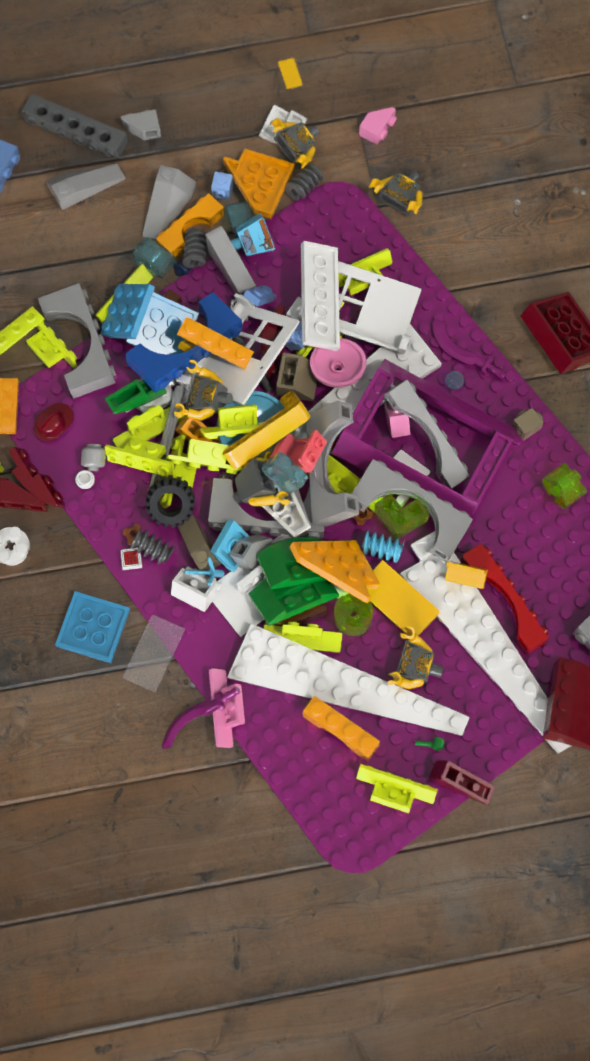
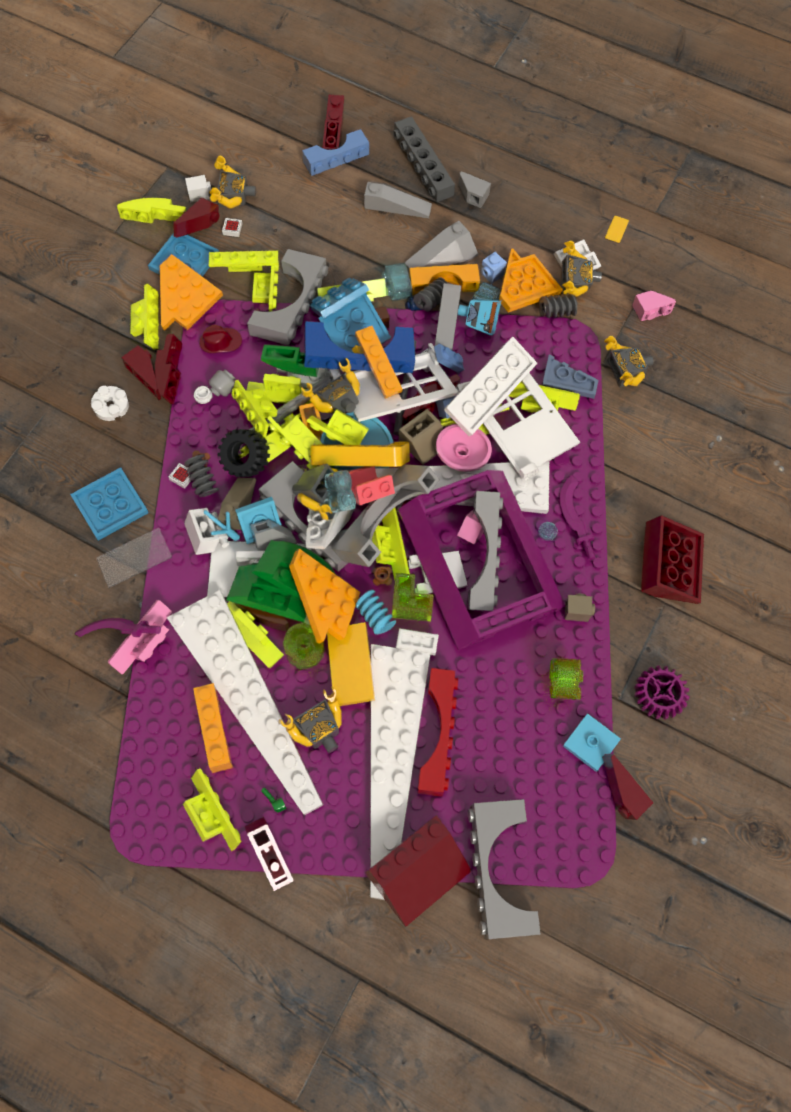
camera: 35 degrees right, 5 degrees down
light grey arch [352,459,473,562] -> none
yellow panel [445,561,488,589] -> none
none -> sand blue wing [542,354,598,399]

